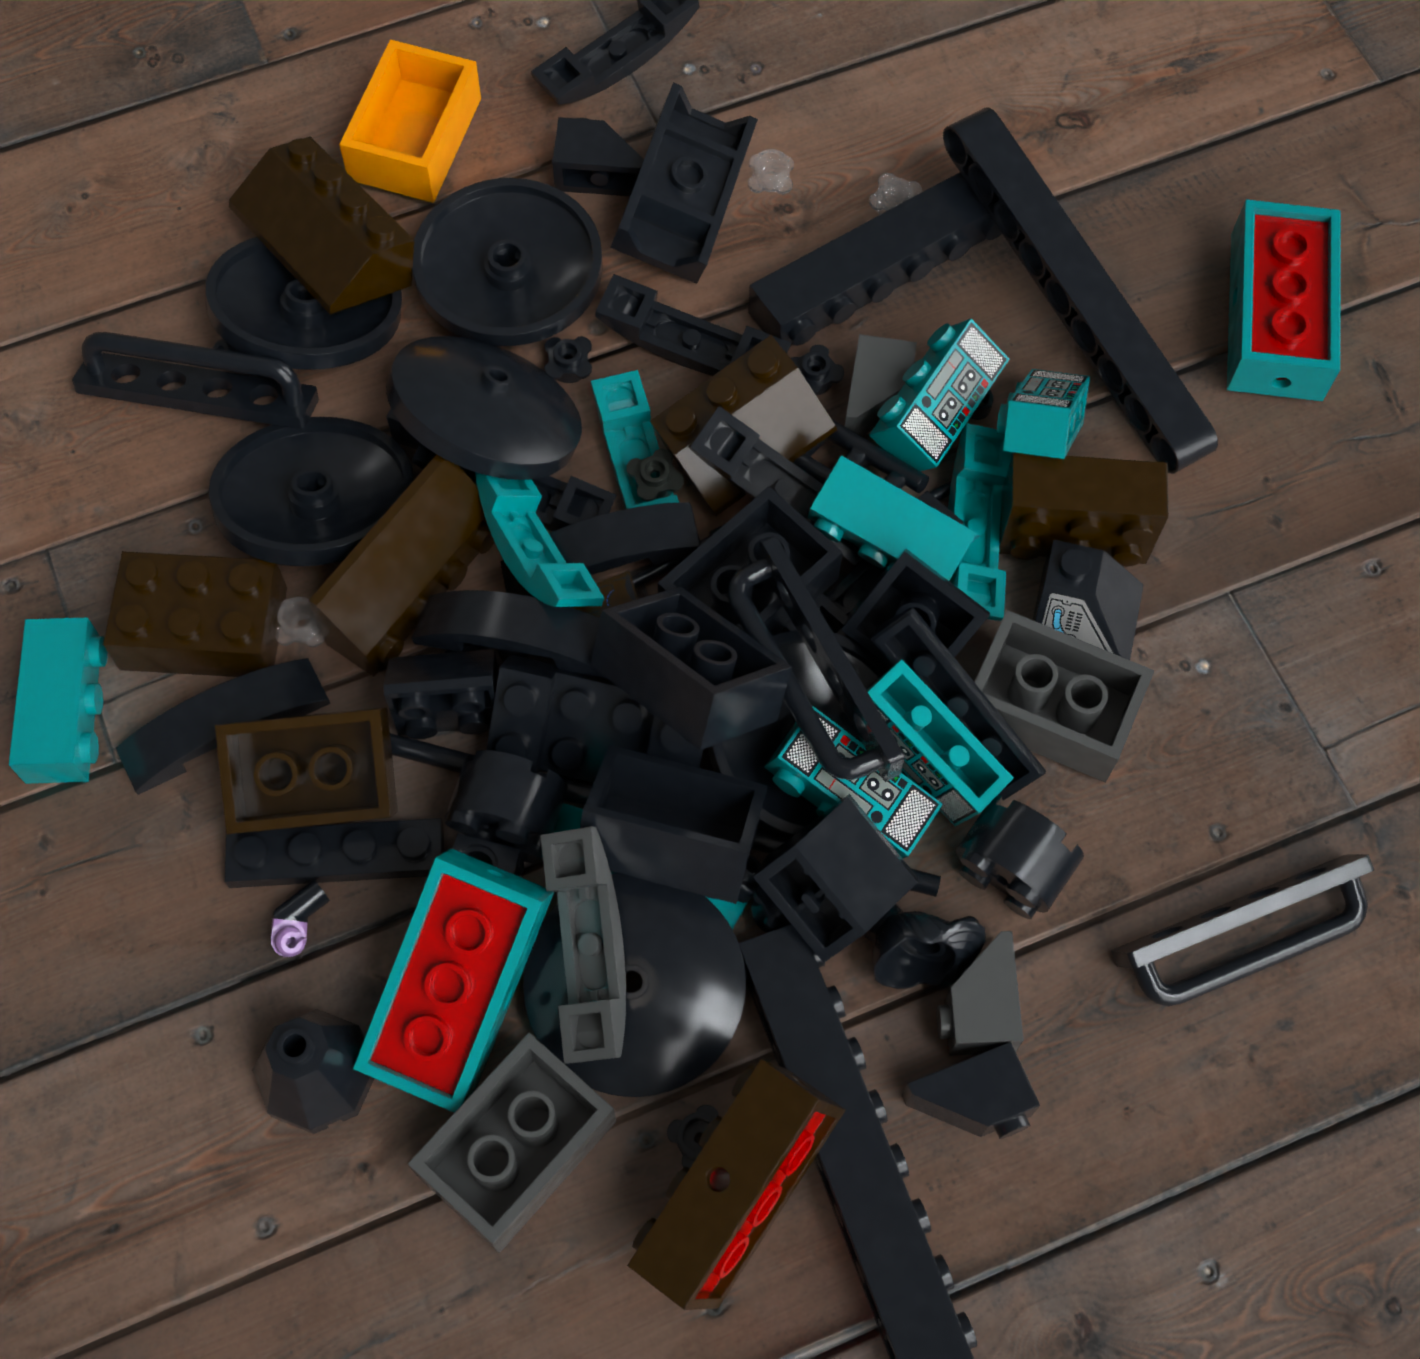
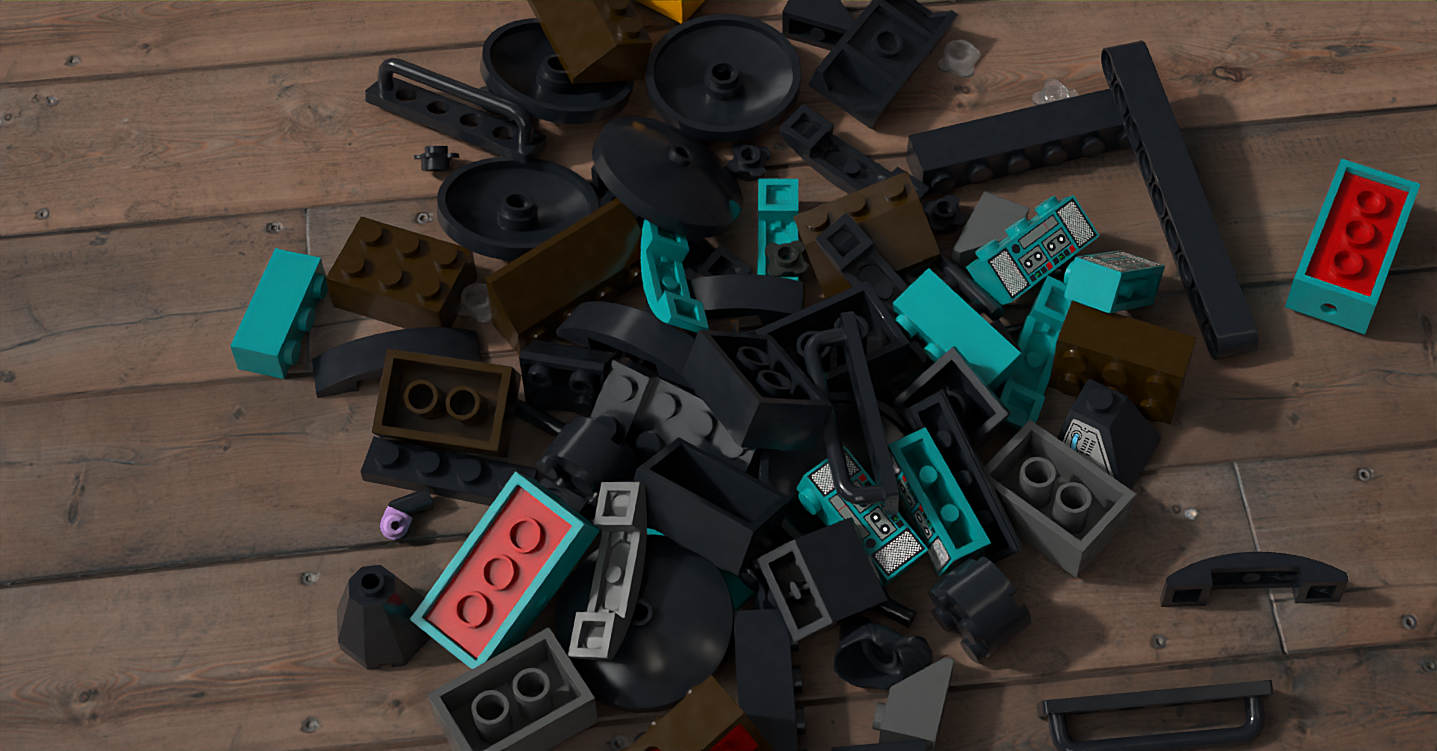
camera: 20 degrees right, 10 degrees down
none -> black plate [414,146,459,172]
none -> black slope [1160,552,1348,607]

